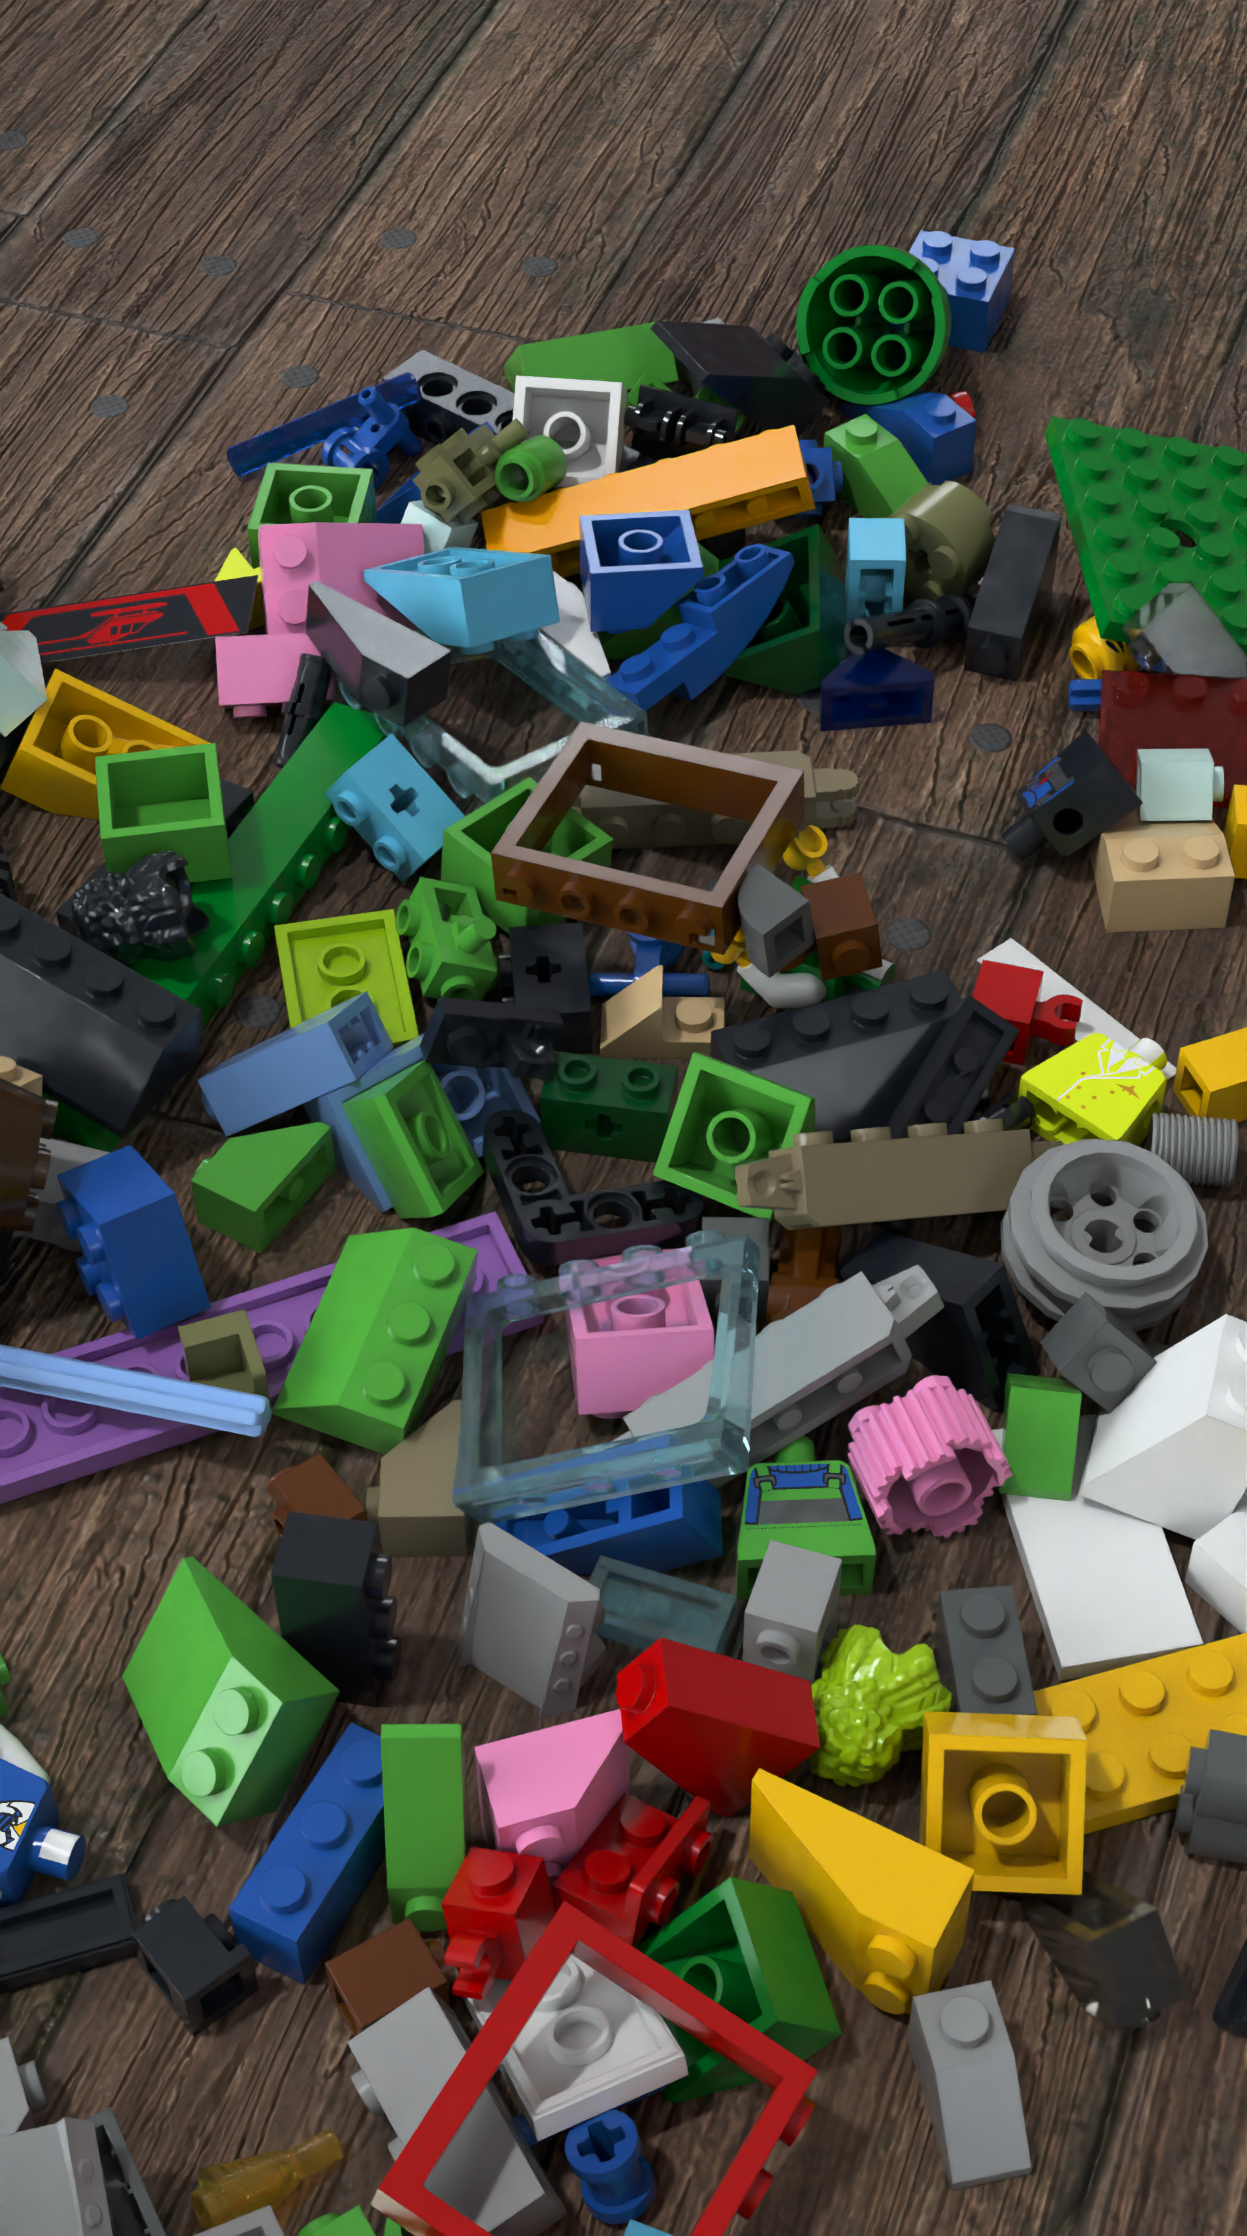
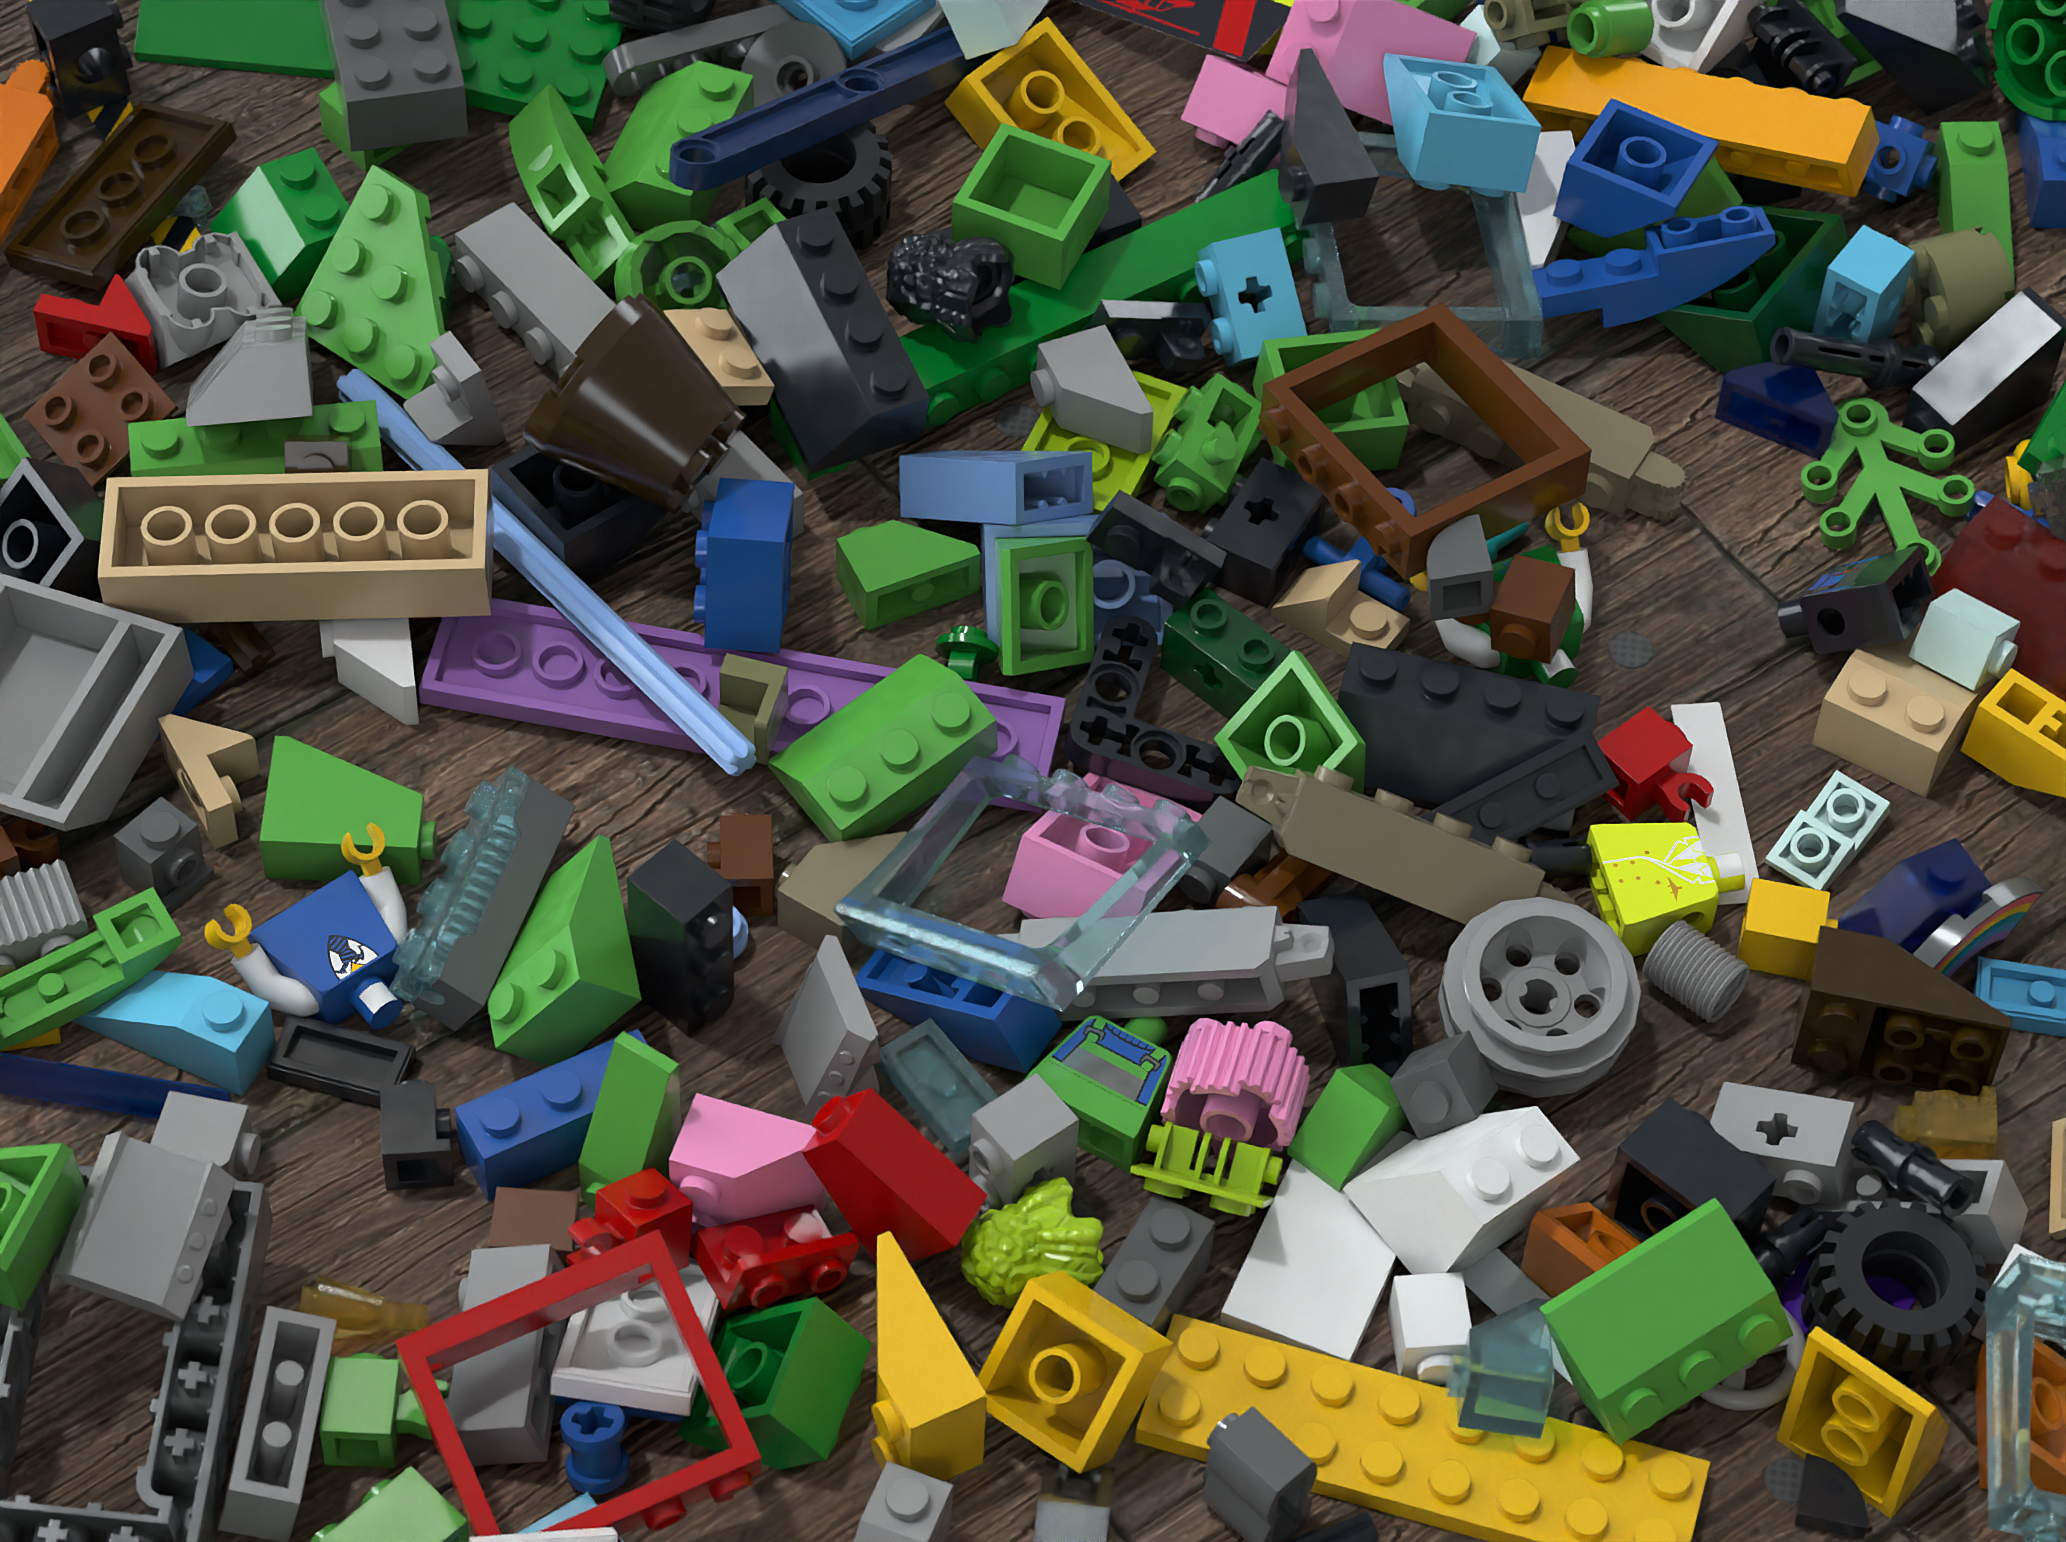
camera: 30 degrees right, 5 degrees up
none -> piece [389,765,576,1031]
none -> green plate [935,626,999,683]
none -> light grey slope [1030,325,1154,454]
none -> black hinge [1085,300,1212,373]
none -> lime hinge [1130,1121,1283,1217]
none -> light aqua slope [1765,770,1890,891]
none -> bright green plant [1801,397,1975,588]

